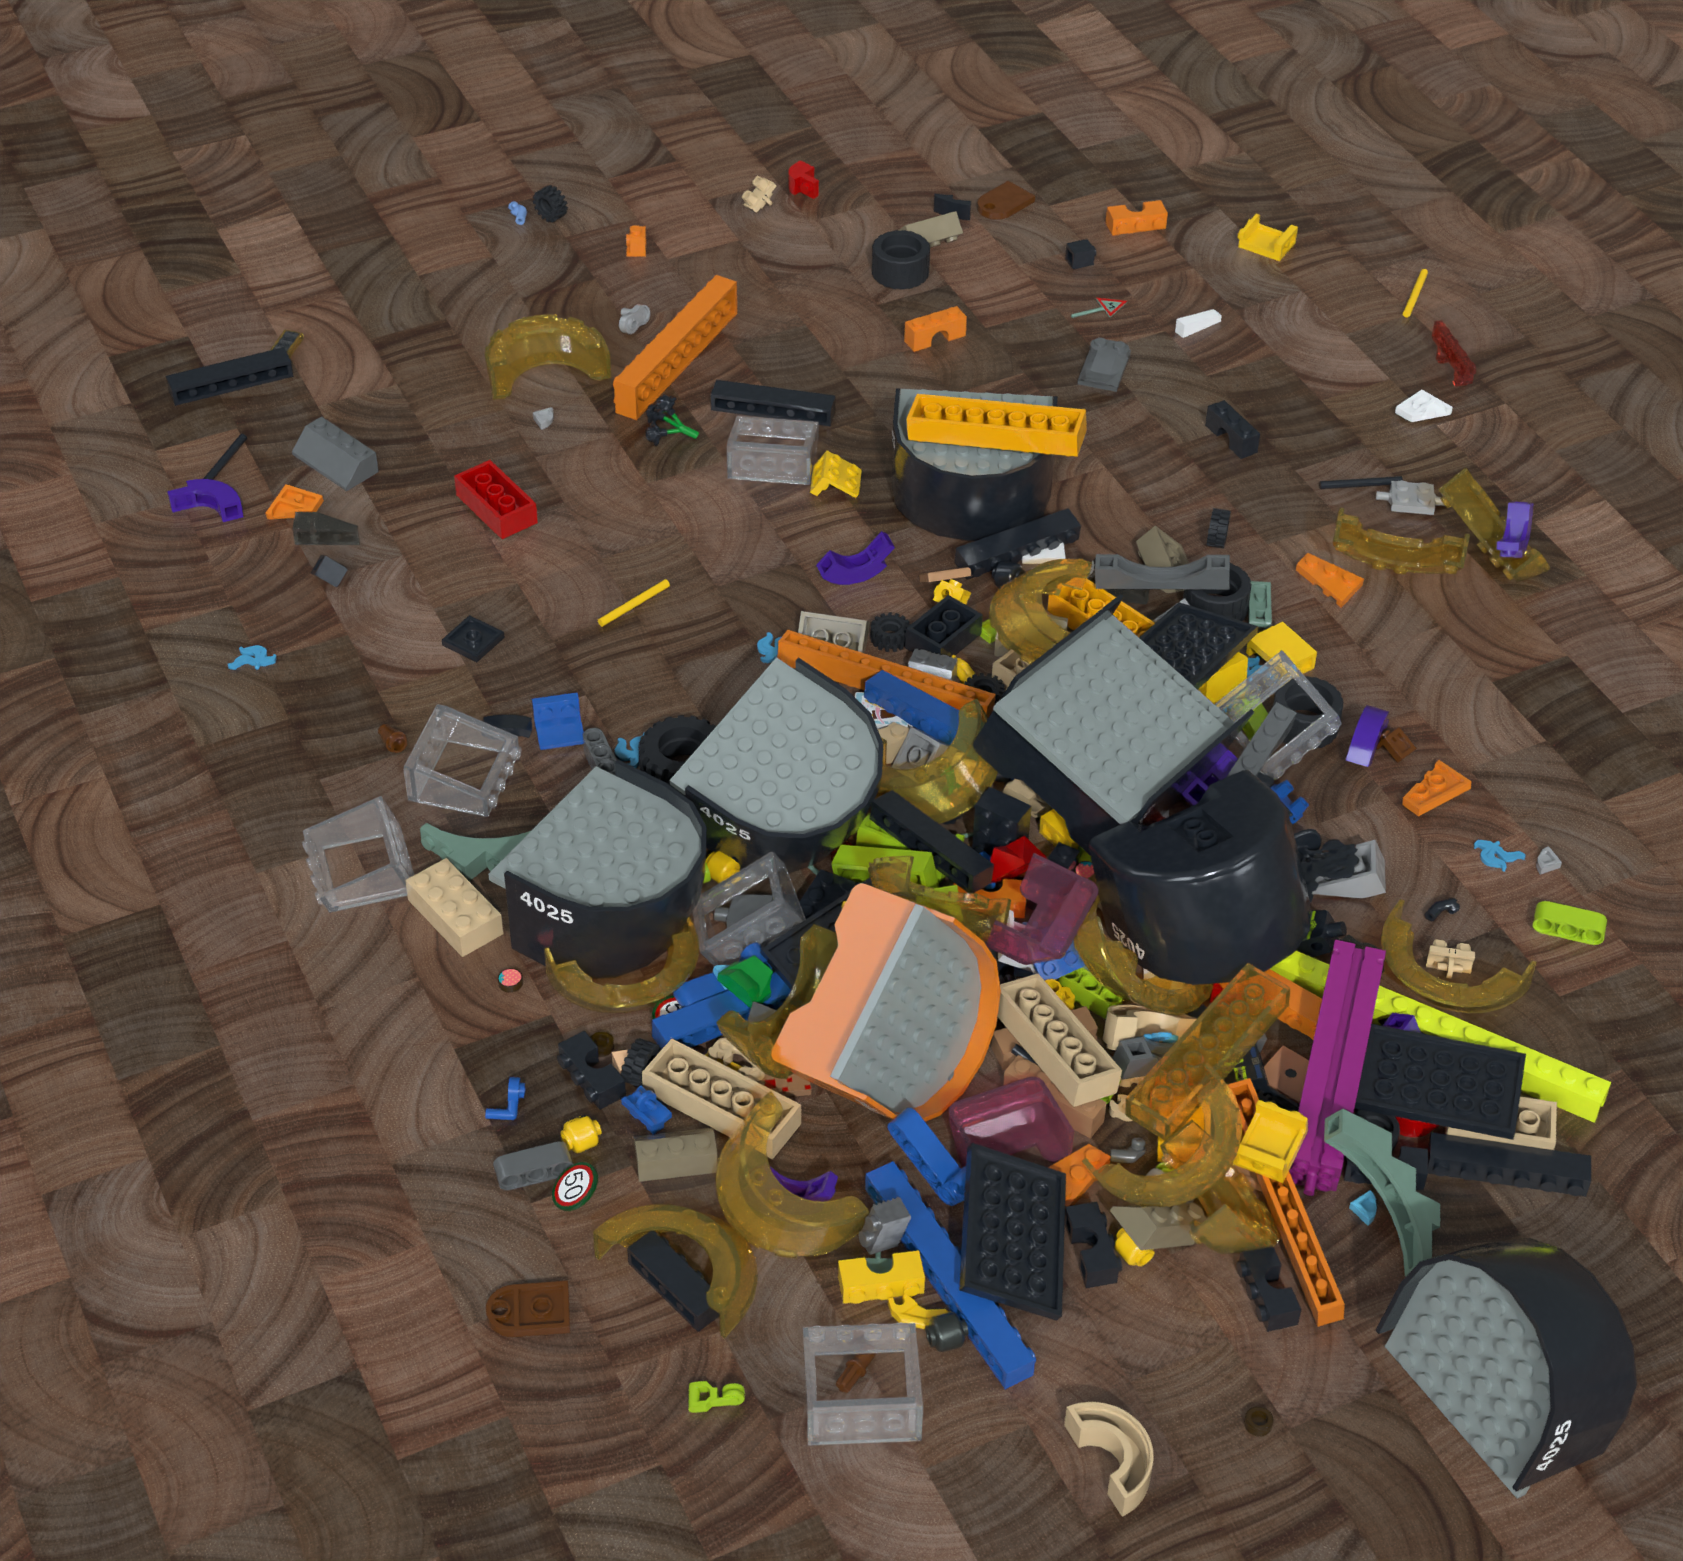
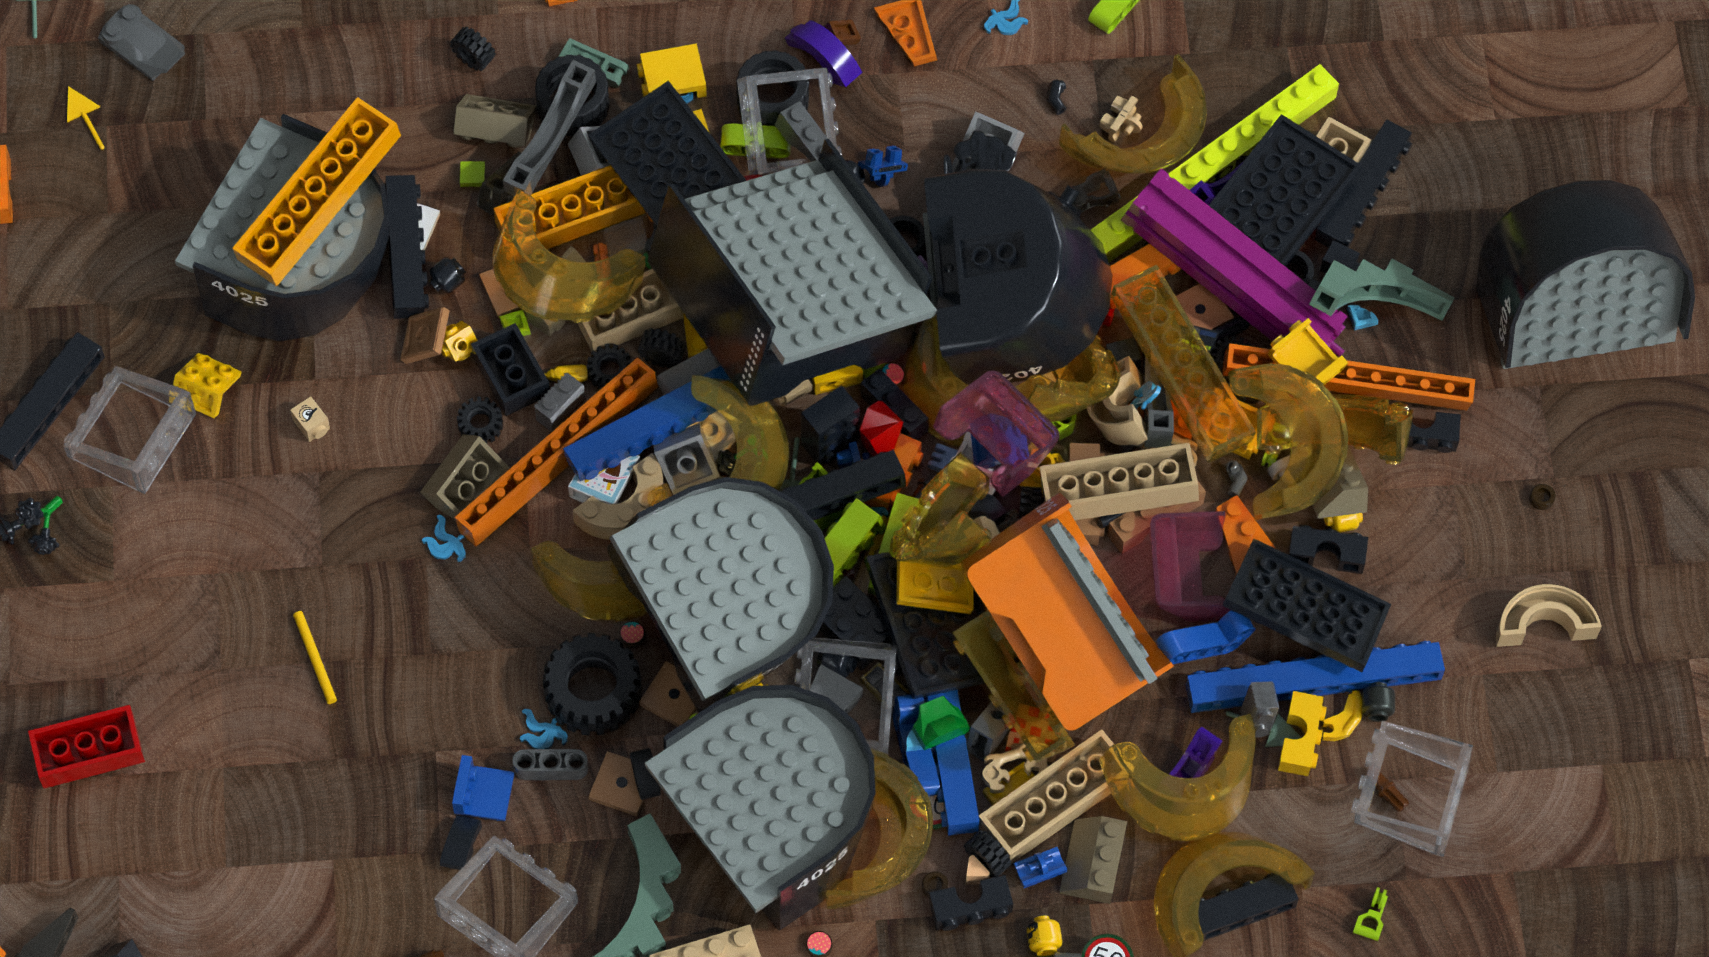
camera: 70 degrees left, 20 degrees up
black tile [441,615,505,662] -> none
dark purple arch [816,531,895,585] -> none
none -> yellow piece [67,86,104,150]
none -> tan brick [290,397,330,442]

